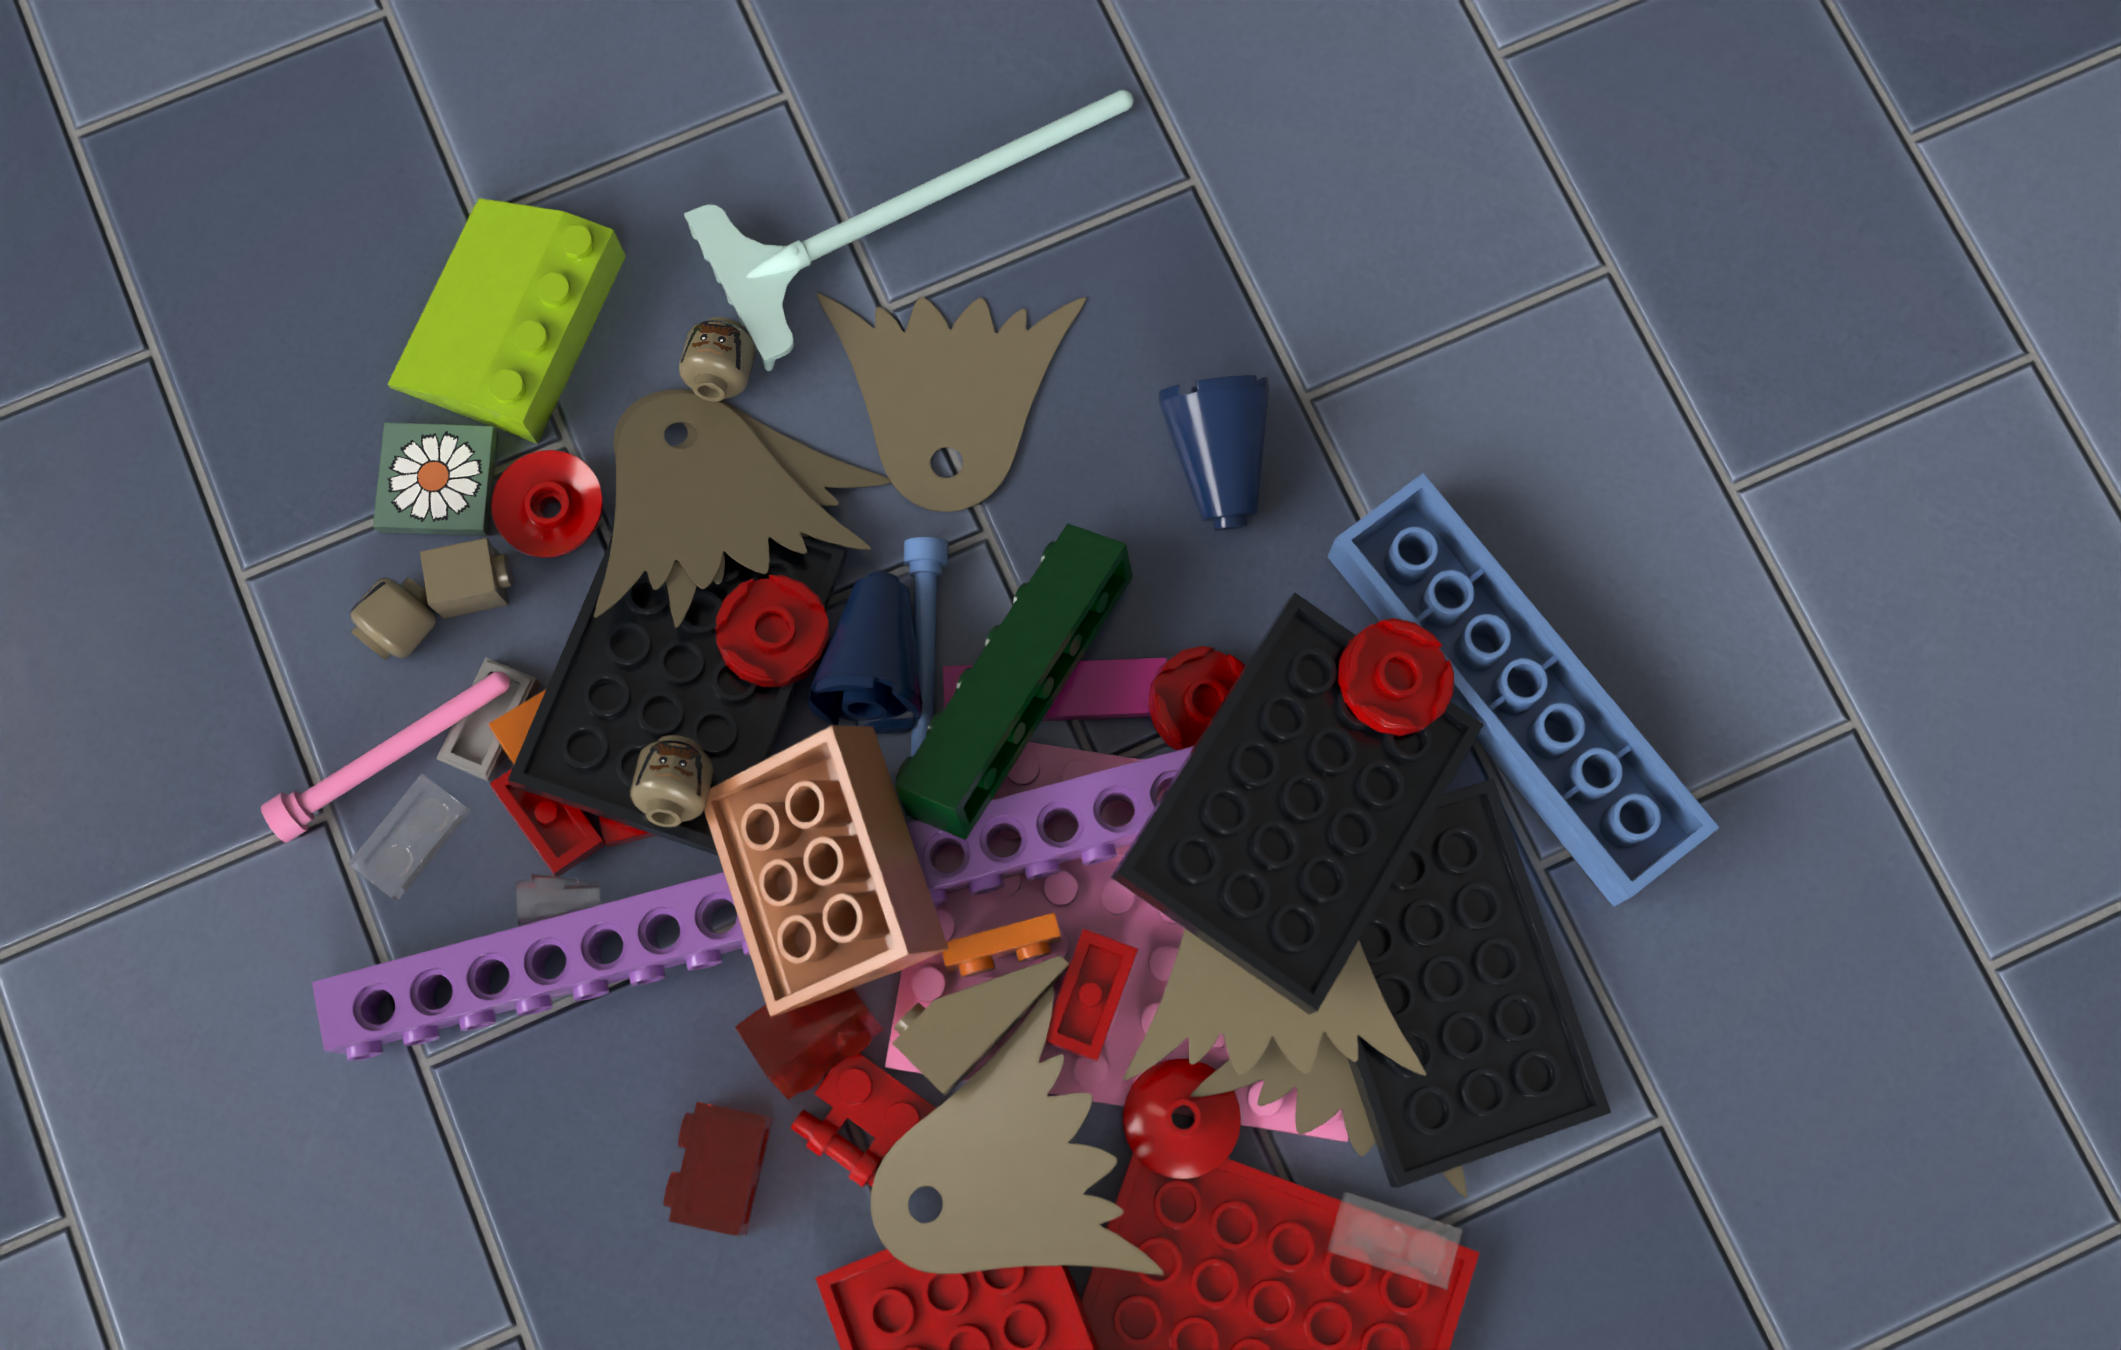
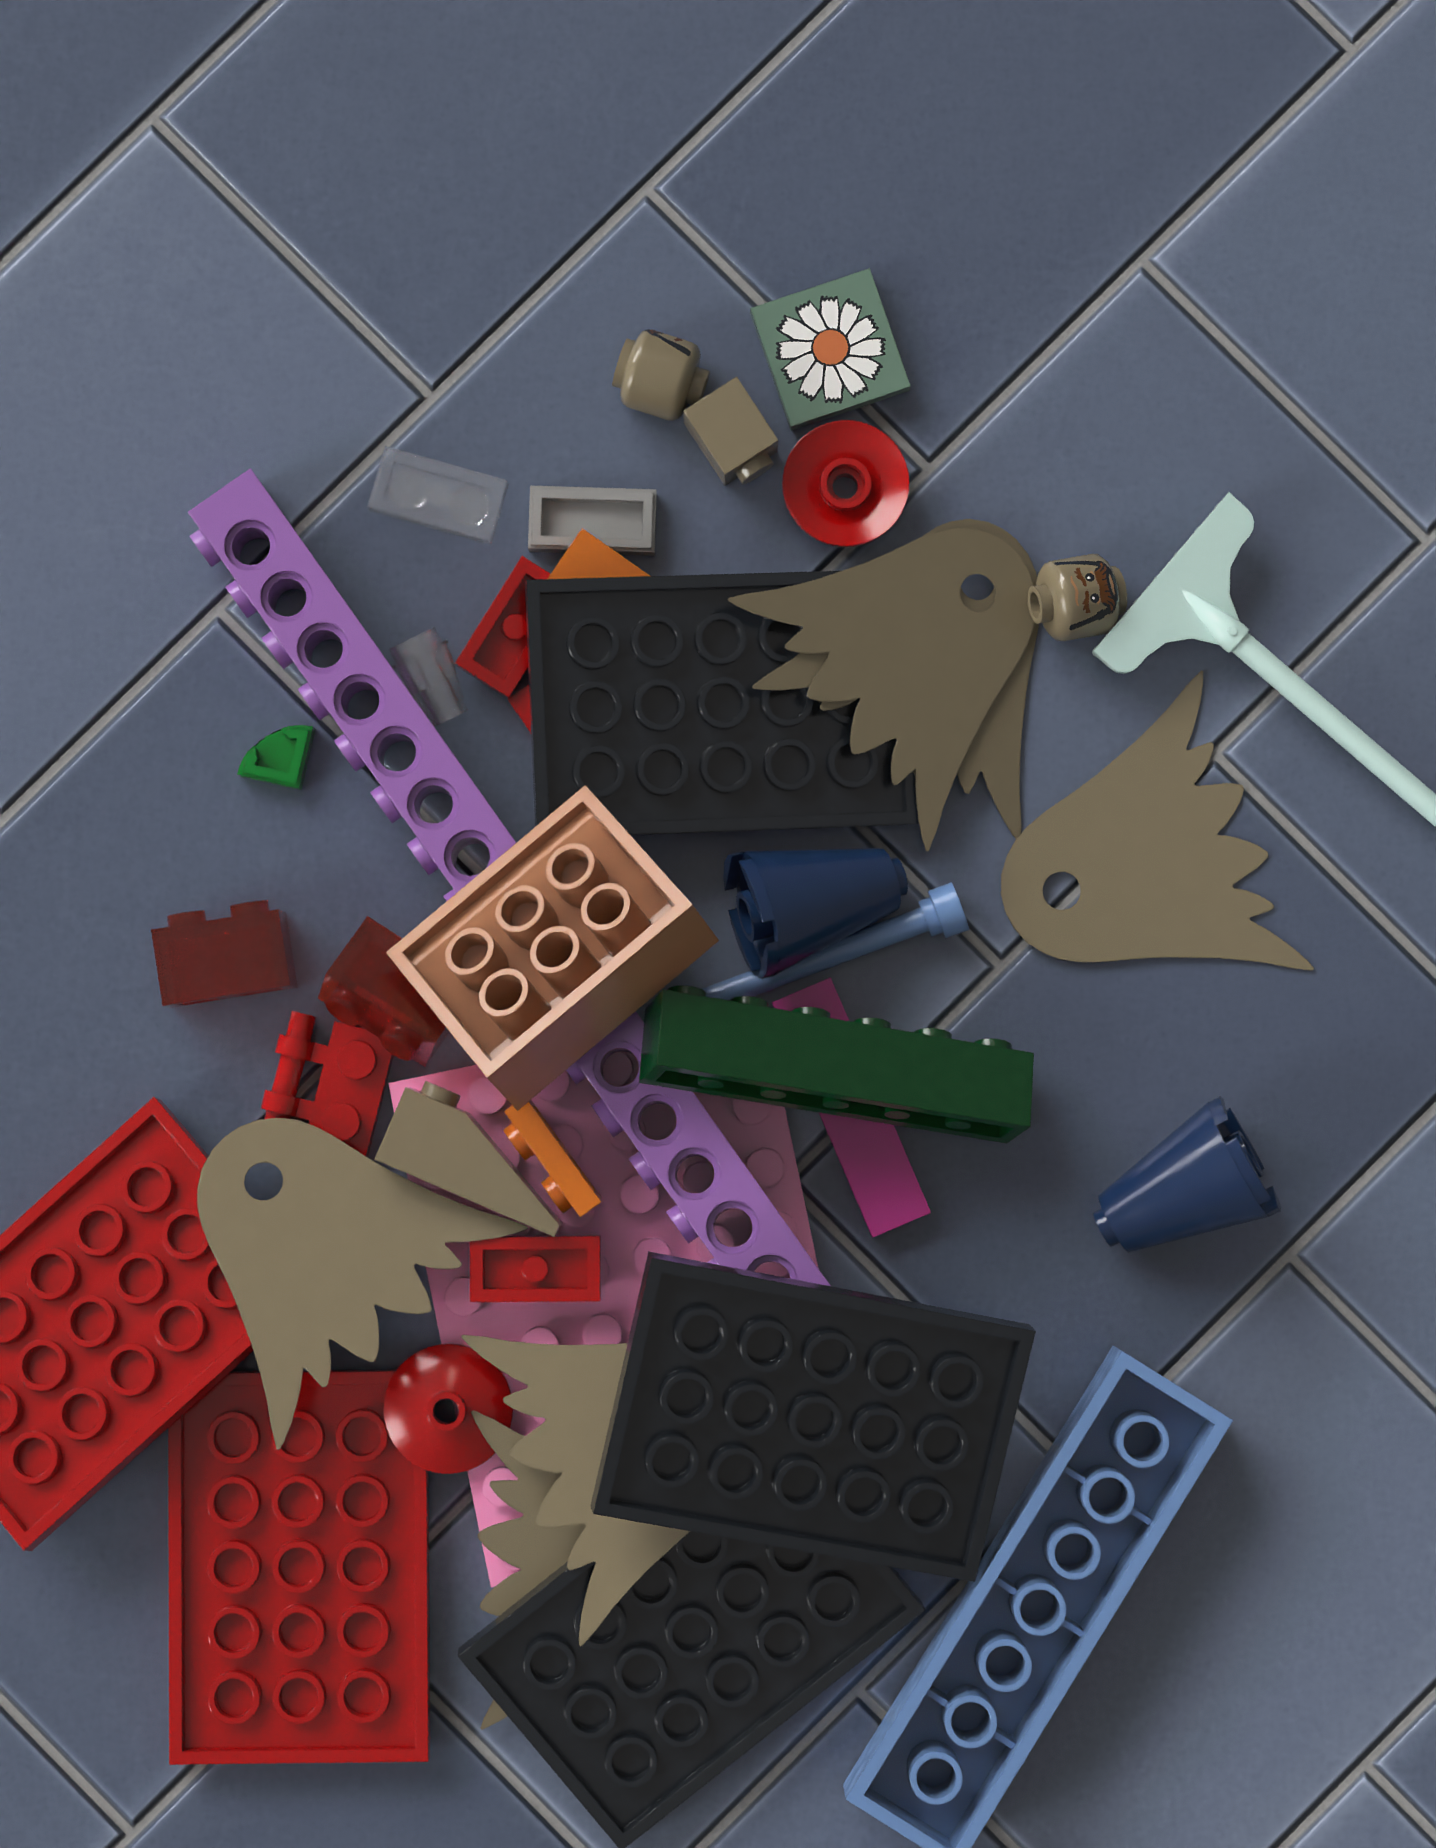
camera: 70 degrees right, 10 degrees up
bright pink piece [261,671,511,843] -> none
lime slope [388,198,626,444] -> none
dark tan head [630,735,714,827] -> none
red tile [716,575,829,687] -> none
red tile [1148,646,1245,751] -> none
clear plate [1327,1192,1463,1289] -> none
red tile [1338,618,1454,736] -> none
none -> green tile [237,725,316,790]

